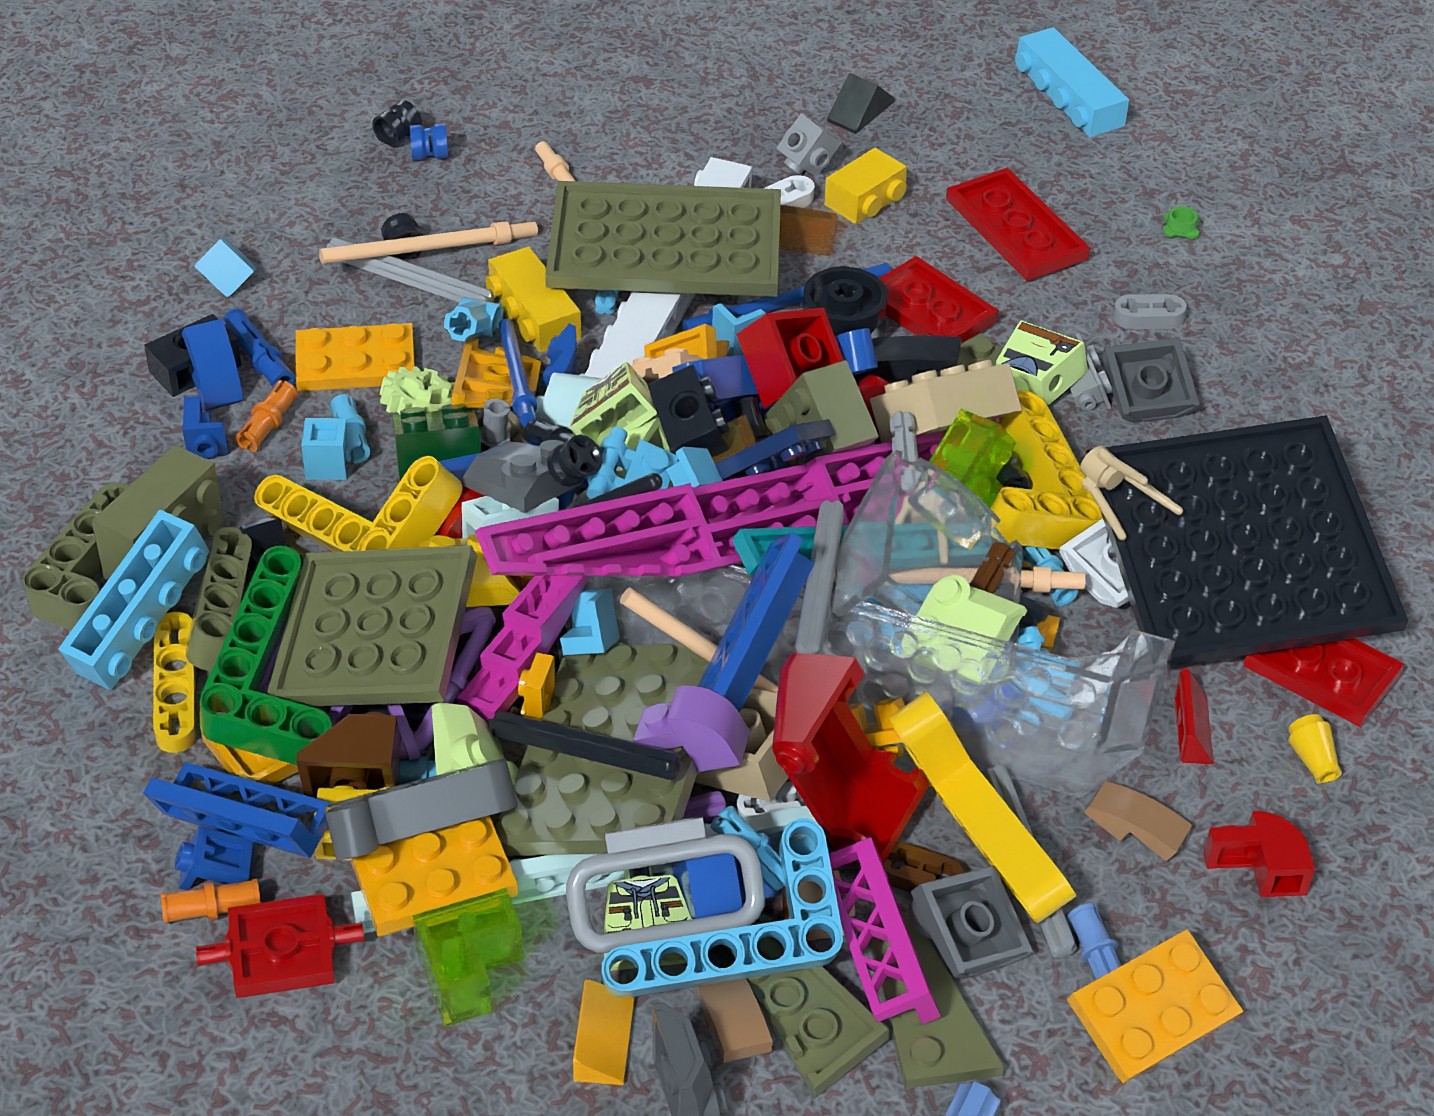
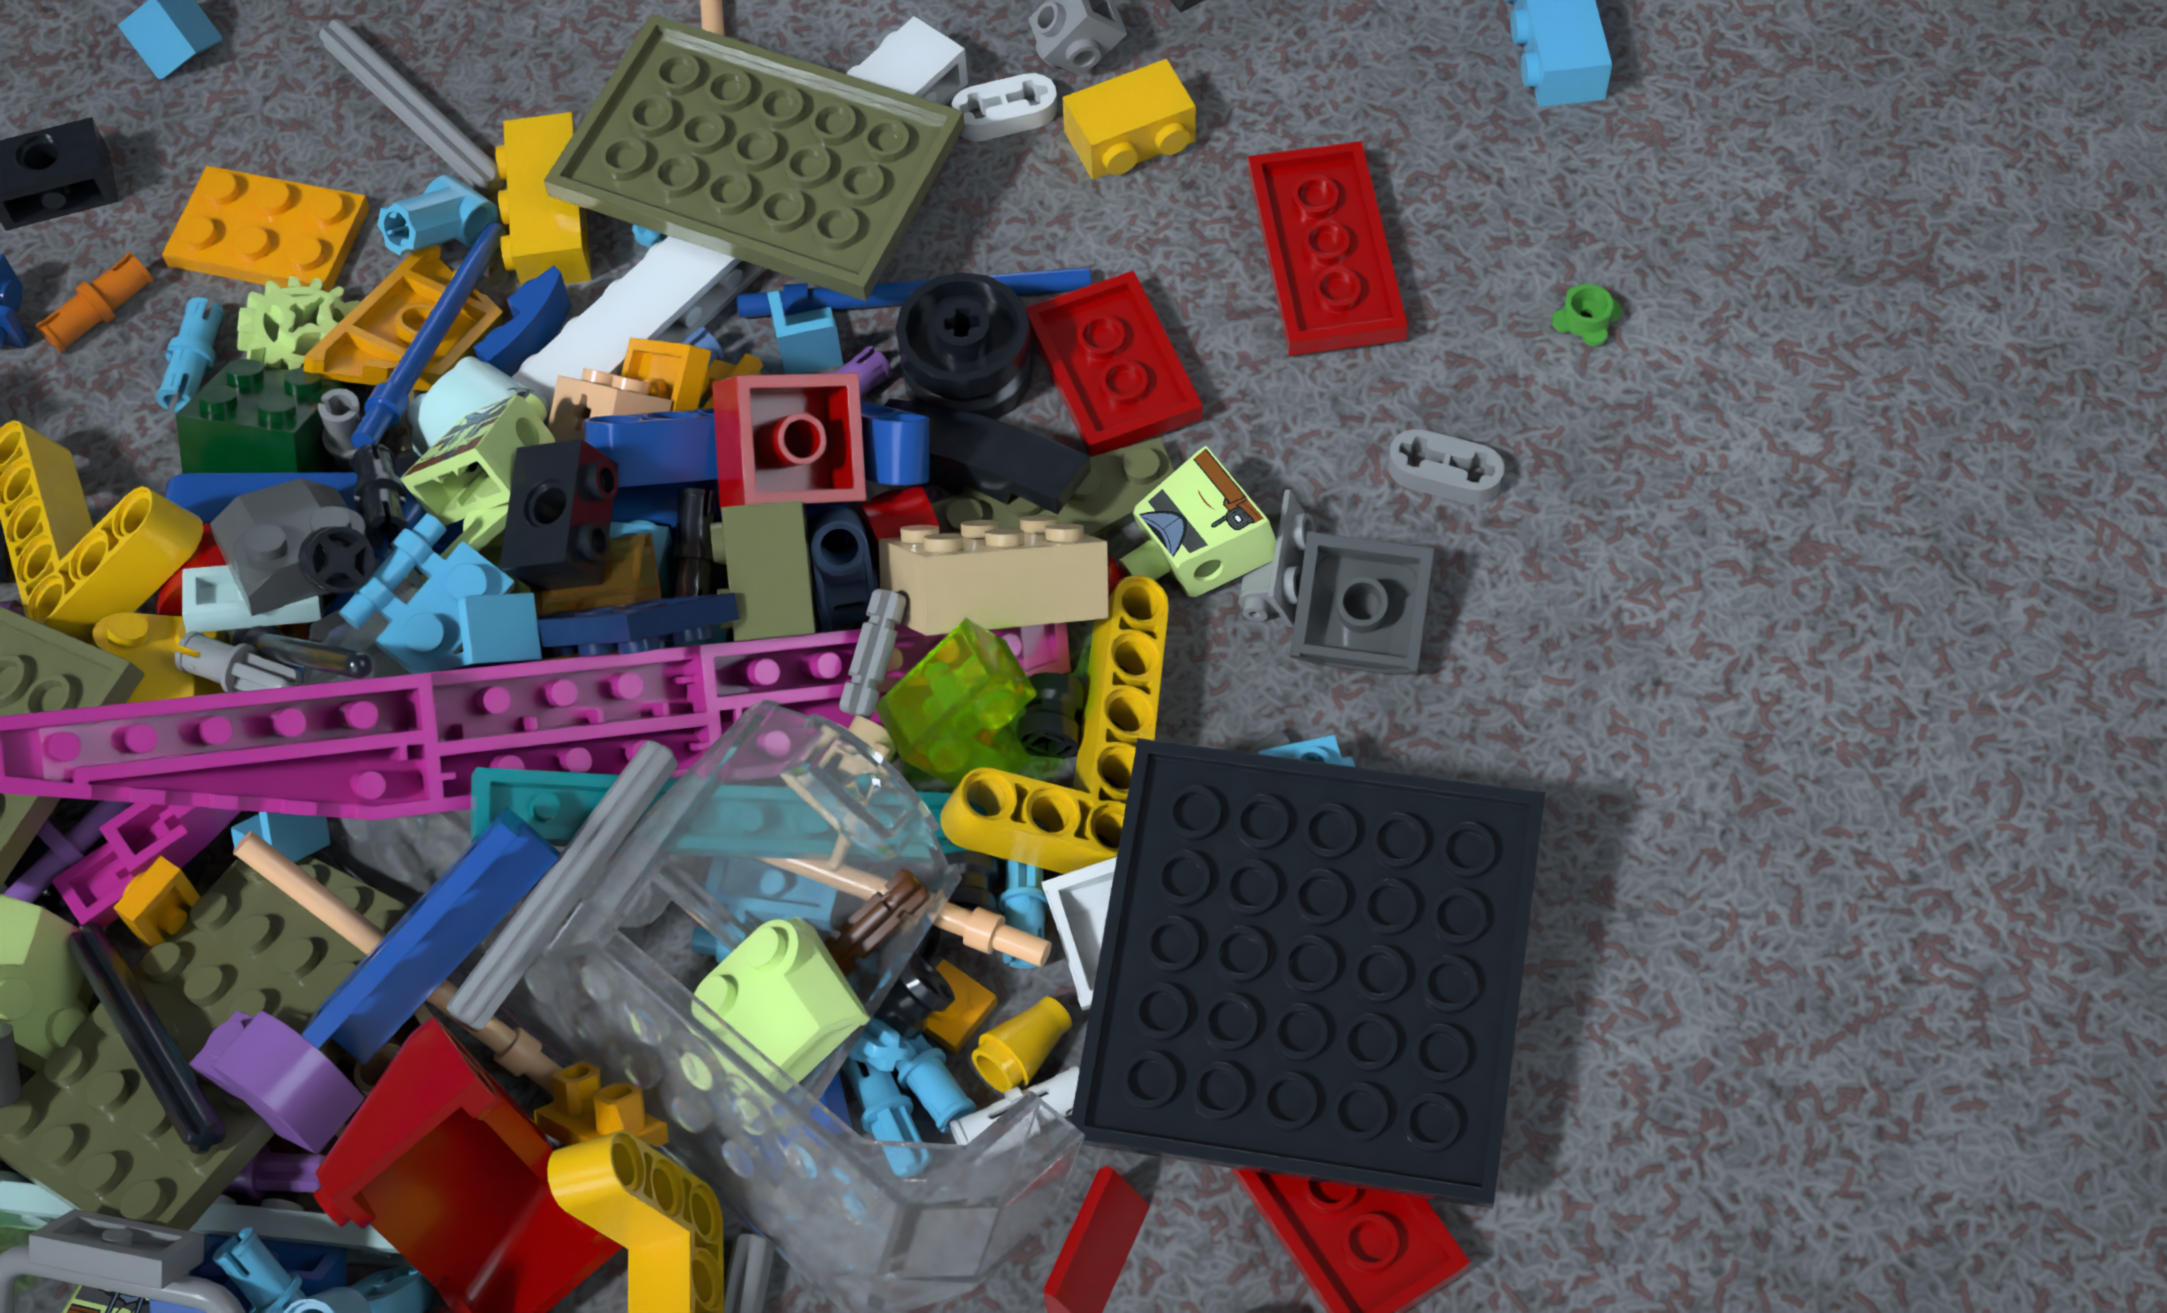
camera: 25 degrees right, 15 degrees up
blue slope [182,319,243,411] -> none
blue pin [223,308,296,388] -> none
medium azure panel [301,418,348,480] -> none
light nougat bar [319,221,538,264] -> none
black wheel [381,213,424,259] -> none
clear orange slope [779,205,838,256] -> none
tan plant [1080,446,1183,540] -> none
none -> yellow cone [972,996,1072,1093]

